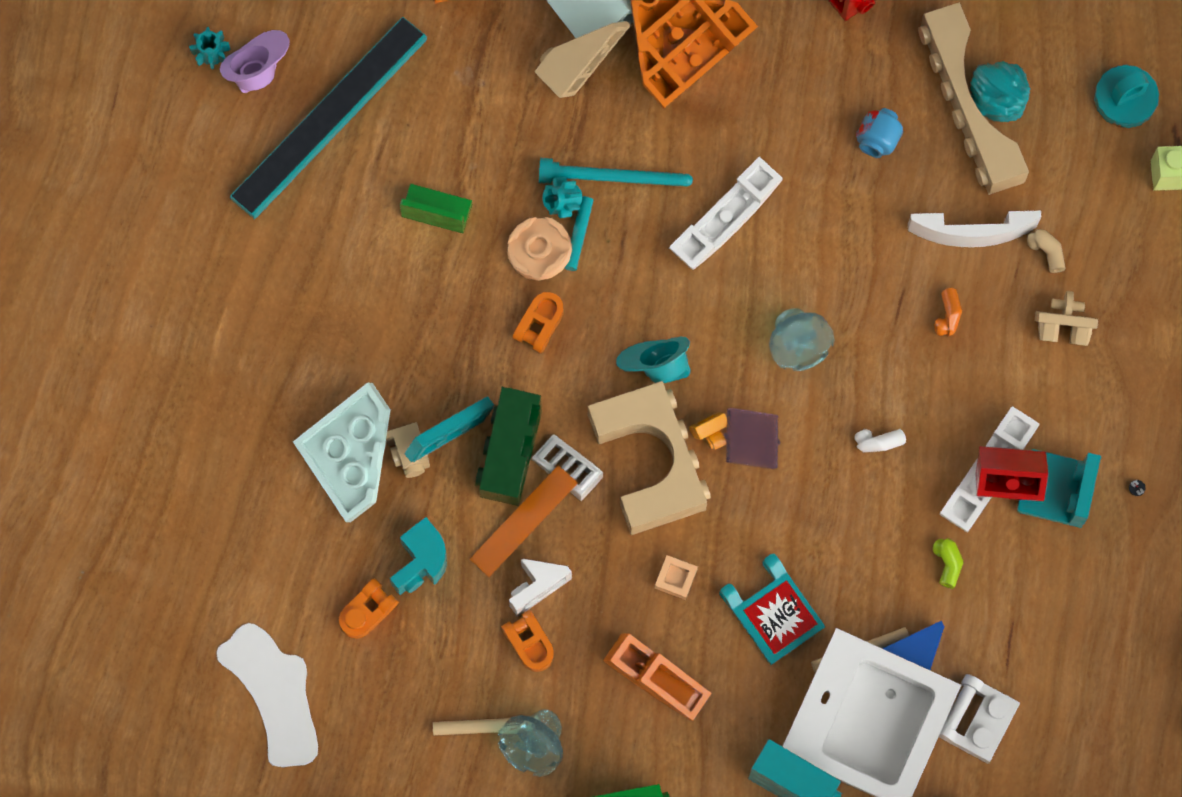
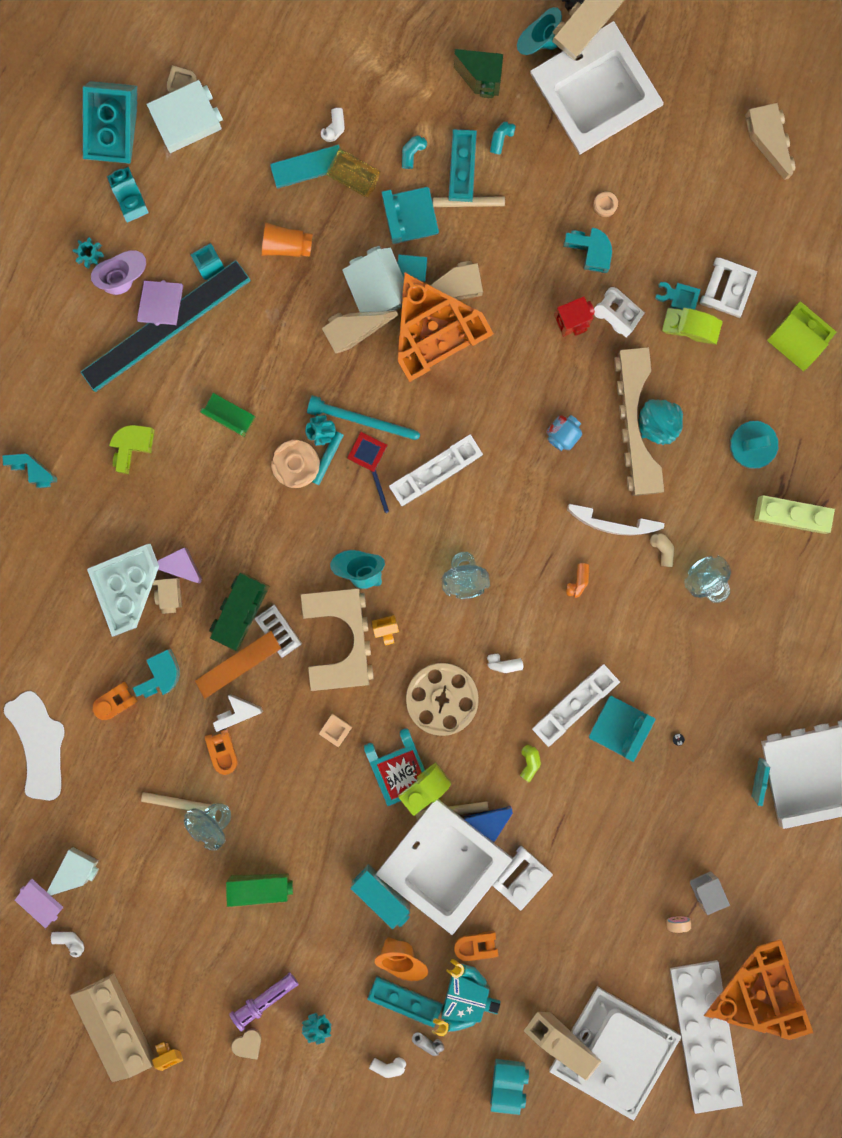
camera: 20 degrees right, 15 degrees up
teal tile [404,396,494,462] -> none
orange plate [513,292,564,354] -> none
orange slope [603,633,712,721] -> none
piece [724,408,781,470] -> none
red brick [975,446,1048,501] -> none
tan hips [1034,291,1098,346] -> none
none -> teal slope [2,454,57,488]
none -> lime brick [109,425,155,474]
none -> lavender piece [137,280,183,326]
none -> lavender slope [157,548,202,583]
none -> teal slope [190,243,225,280]
none -> piece [347,432,389,513]
none -> lime brick [398,762,451,816]
none -> tan wedge [406,663,478,736]
none -> clear light blue tile [684,556,731,603]

